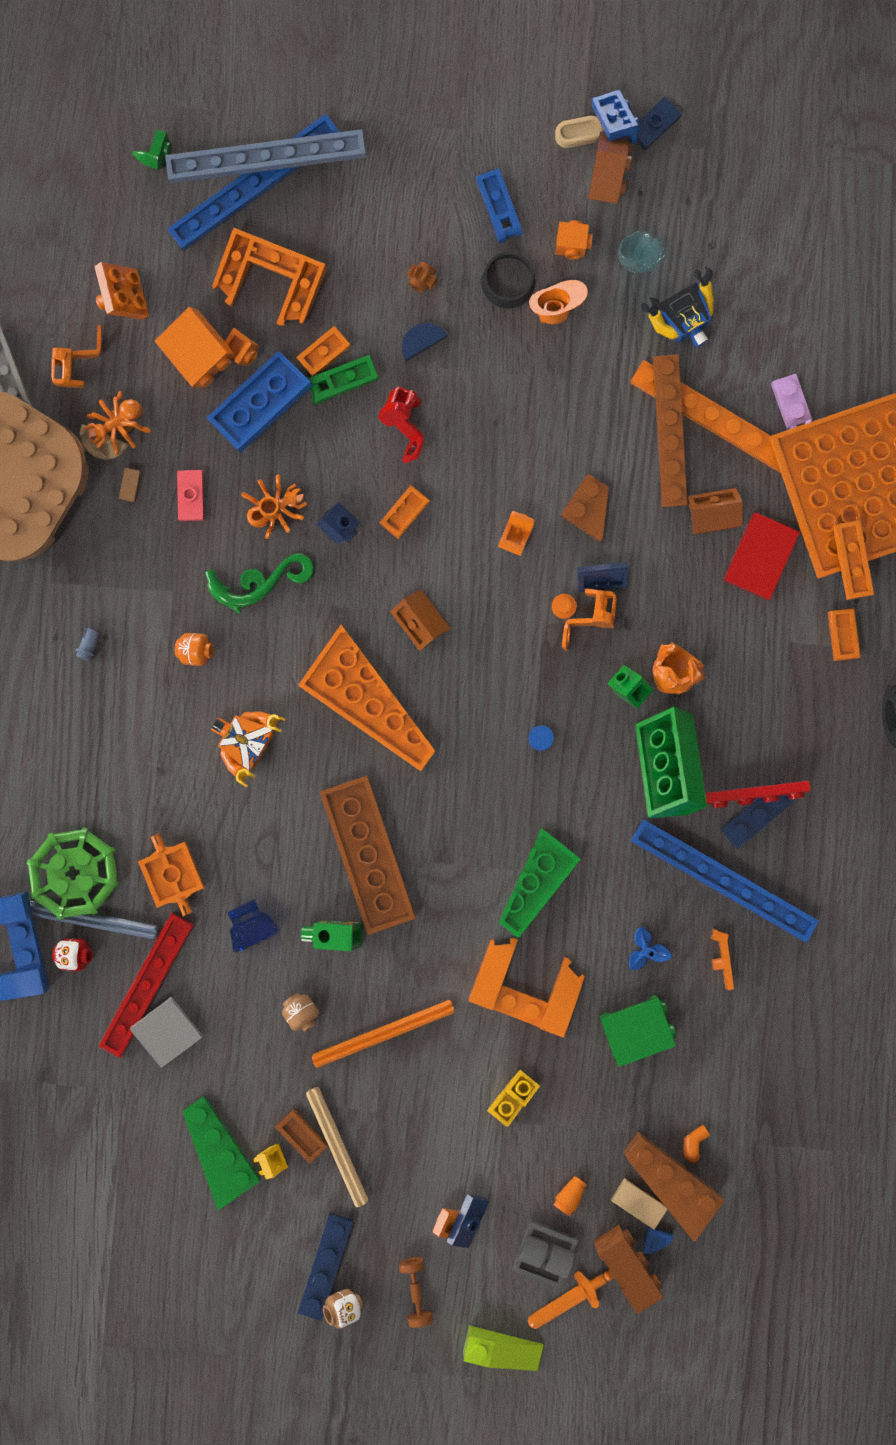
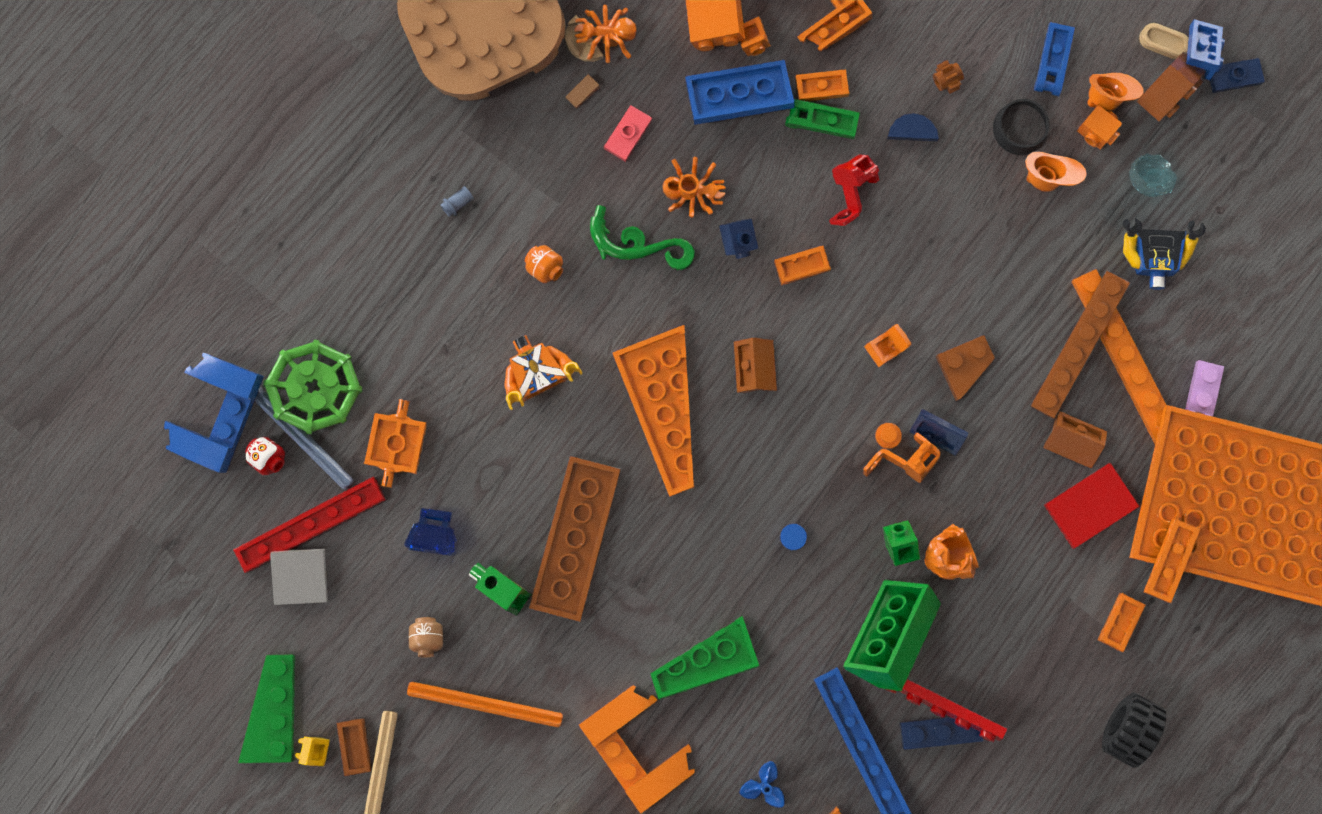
camera: 30 degrees right, 5 degrees down
none -> orange piece [1088,73,1143,111]

